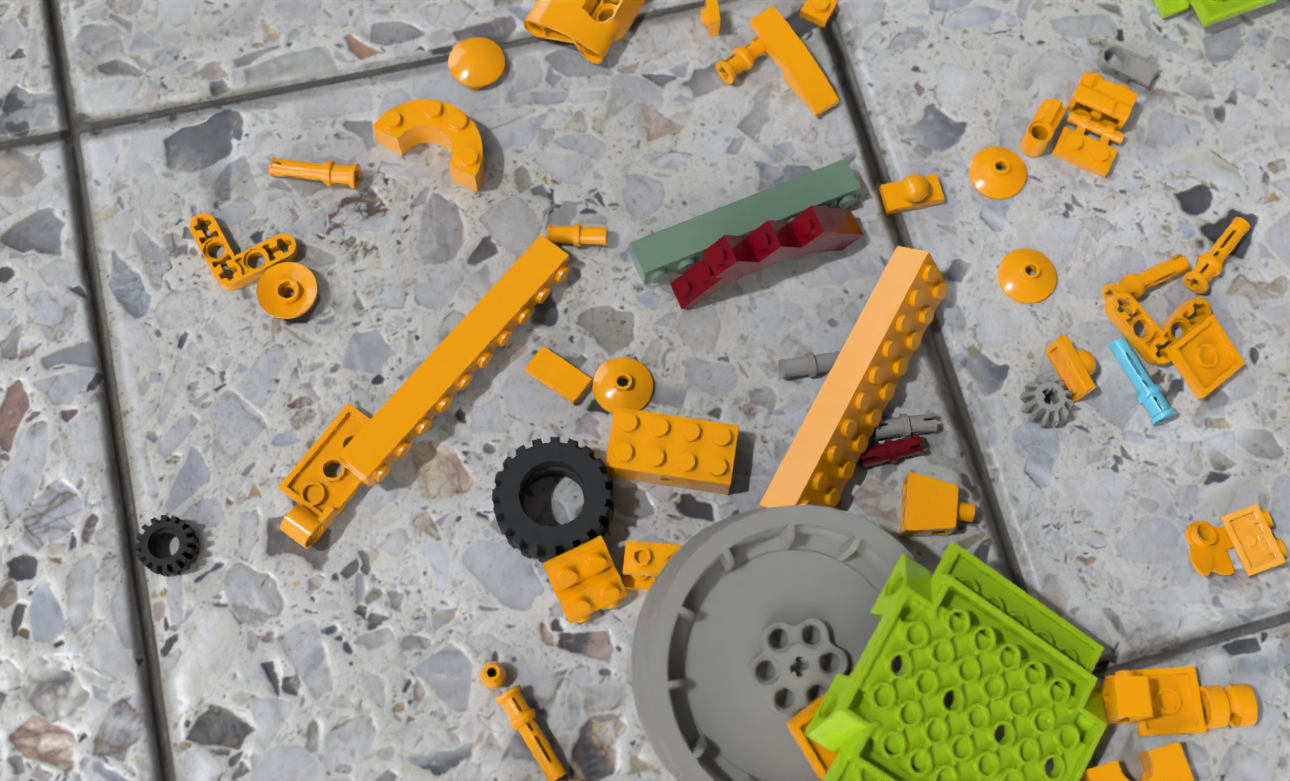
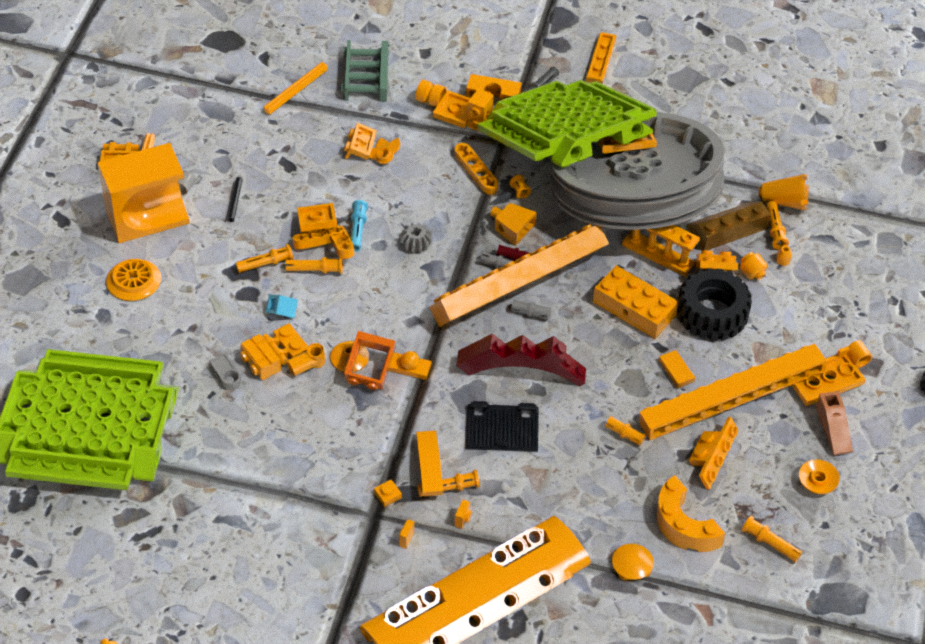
camera: 150 degrees left, 20 degrees down
light orange beam [189,213,299,291] -> none
light orange dish [592,357,653,414] -> none
sand green brick [630,158,861,285] -> none
light orange dish [997,249,1057,304] -> none
light orange tile [1044,334,1097,402] -> none
none -> medium azure panel [265,294,298,318]
none -> orange window [344,331,396,390]
none -> light orange beam [455,143,498,195]
none -> black window [466,401,539,452]
none -> pearl gold slope [686,202,771,250]
none -> light orange bracket [689,417,739,490]
none -> light orange head [740,252,768,281]
none -> nougat slope [816,391,853,455]

